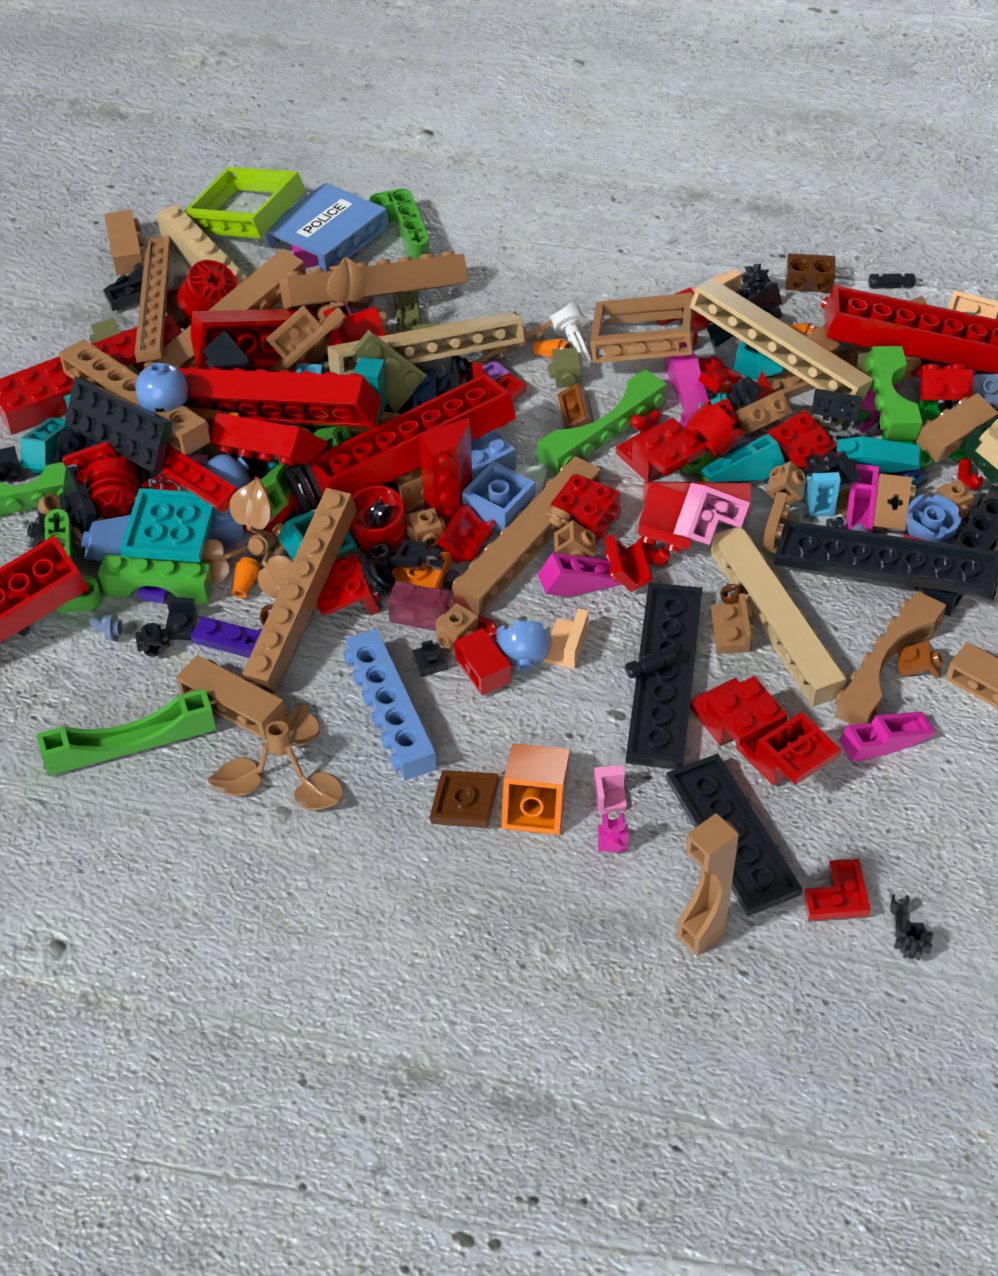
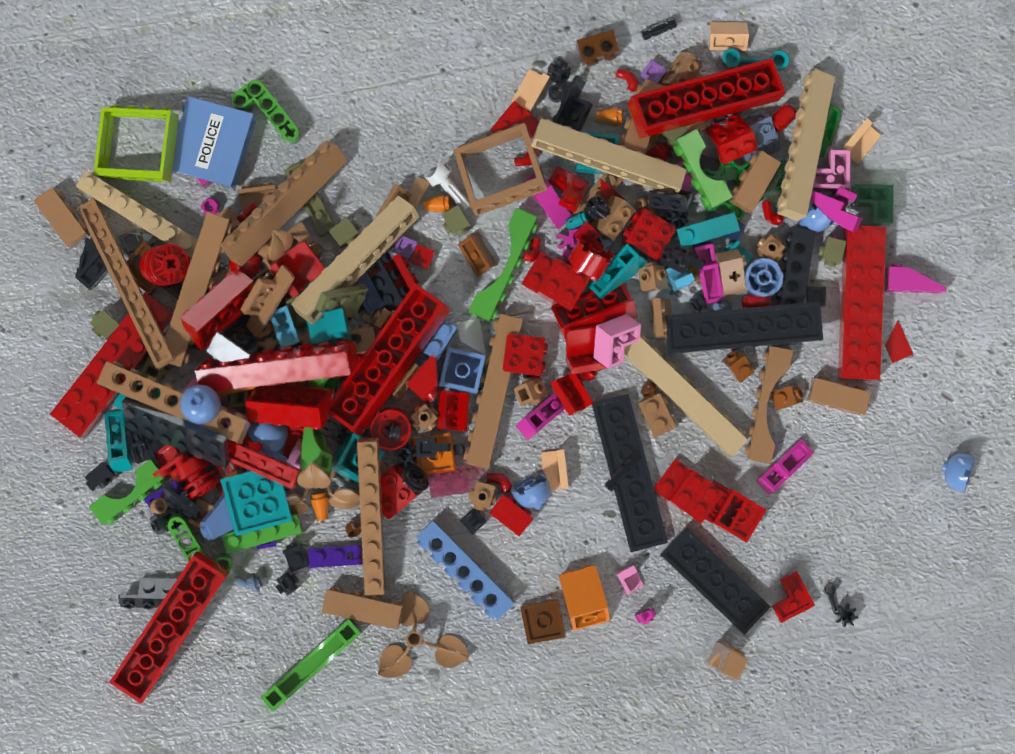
camera: 30 degrees left, 35 degrees up
medium nougat plate [545,506,571,528] -> none
none -> dark orange bracket [722,349,755,383]

